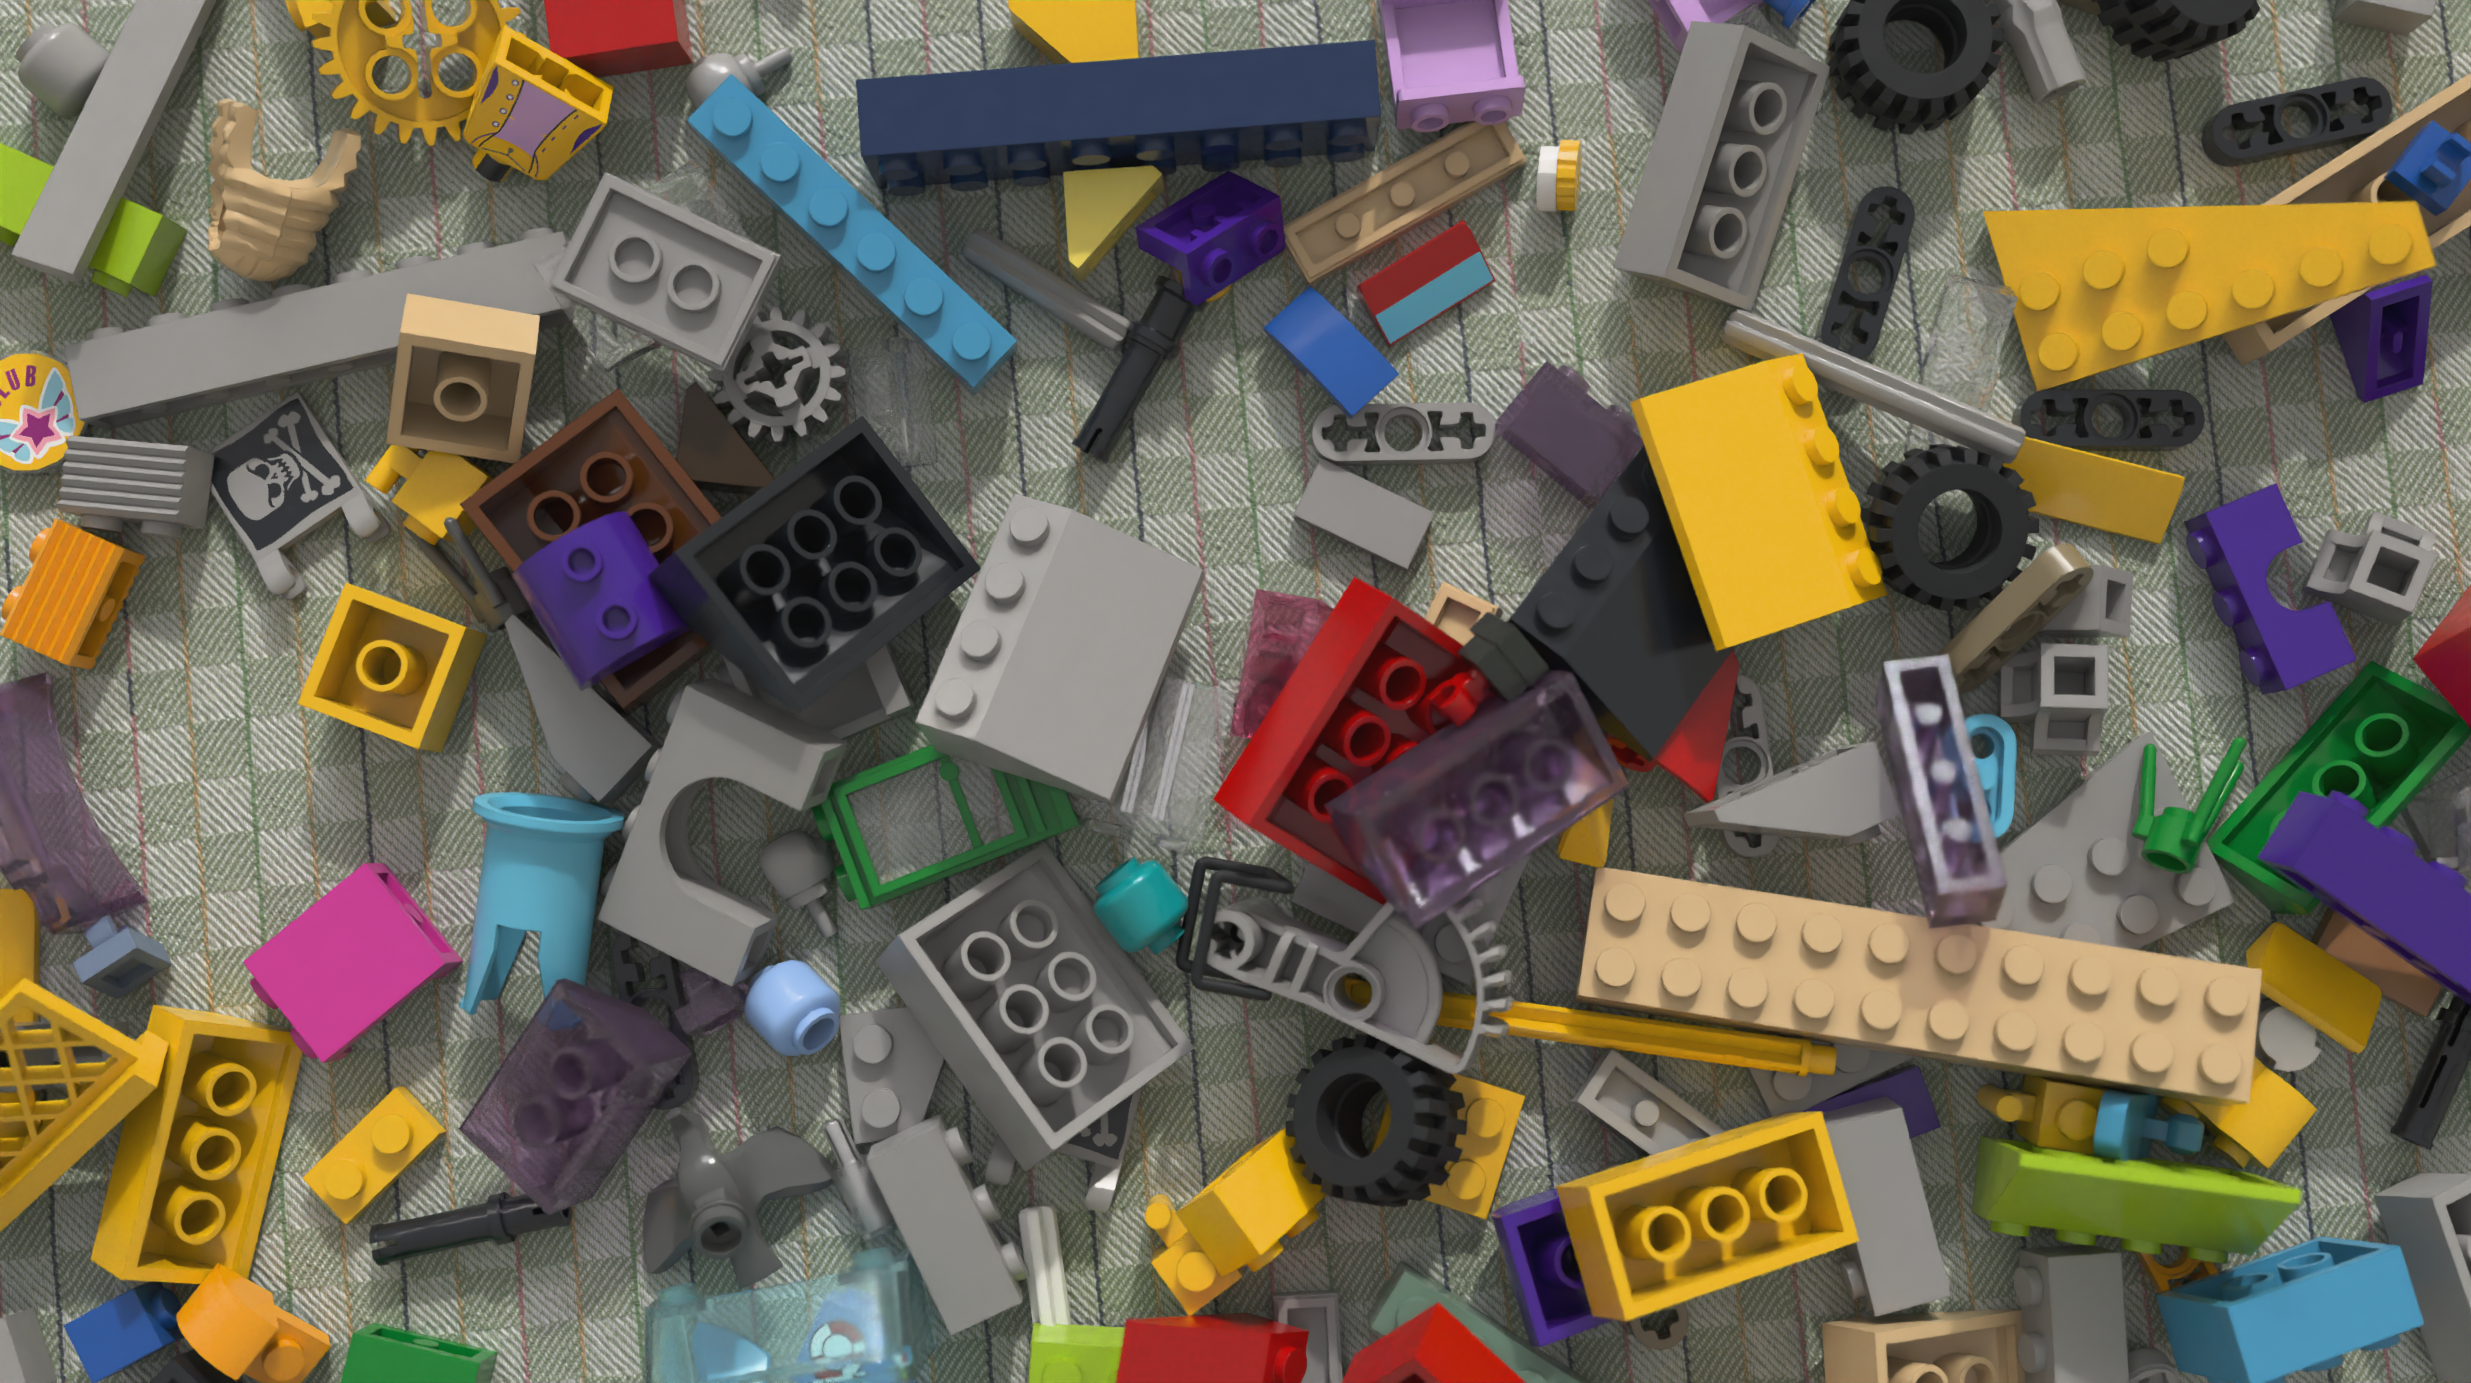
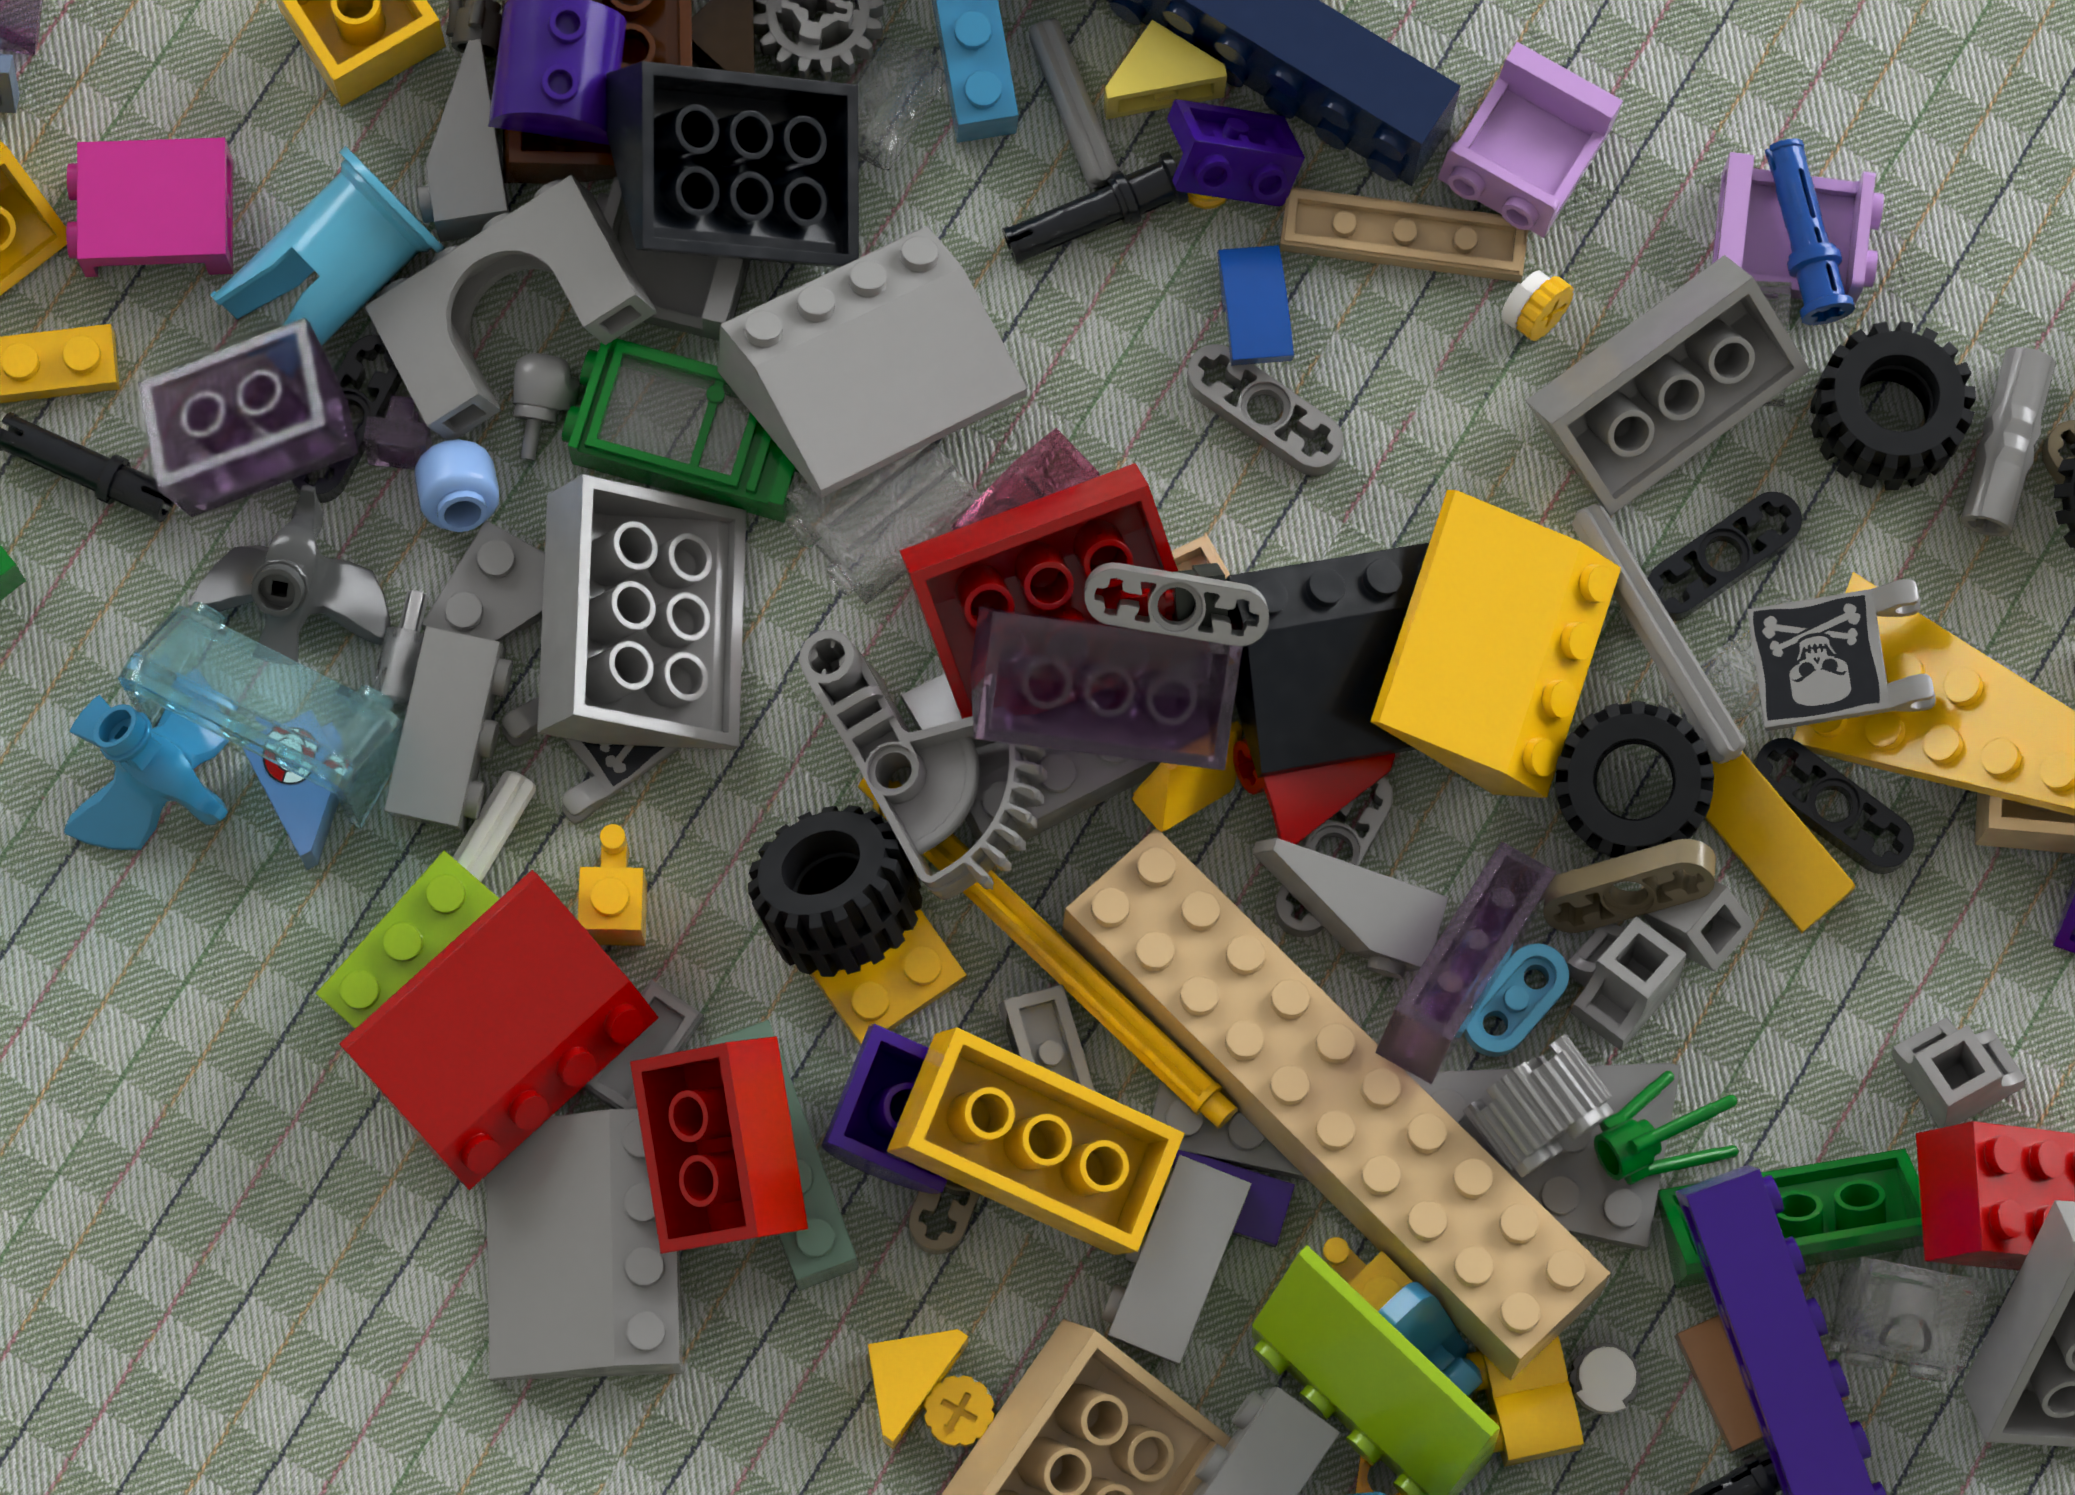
camera: 30 degrees right, 10 degrees down
teal head [1093,856,1189,955] -> none
black piece [1176,856,1293,1001] -> none
yellow brick [1176,1127,1327,1278] -> none
light grey tile [1293,458,1434,572] -> none
slope [1356,220,1495,347] -> none
clear purple brick [1495,360,1644,509] -> none
dark purple arch [2184,483,2357,695] -> none
yellow slope [2246,922,2382,1054] -> none
none -> light grey beam [1084,562,1269,646]
none -> light grey brick [1463,1034,1614,1178]
none -> flag [1747,579,1936,731]

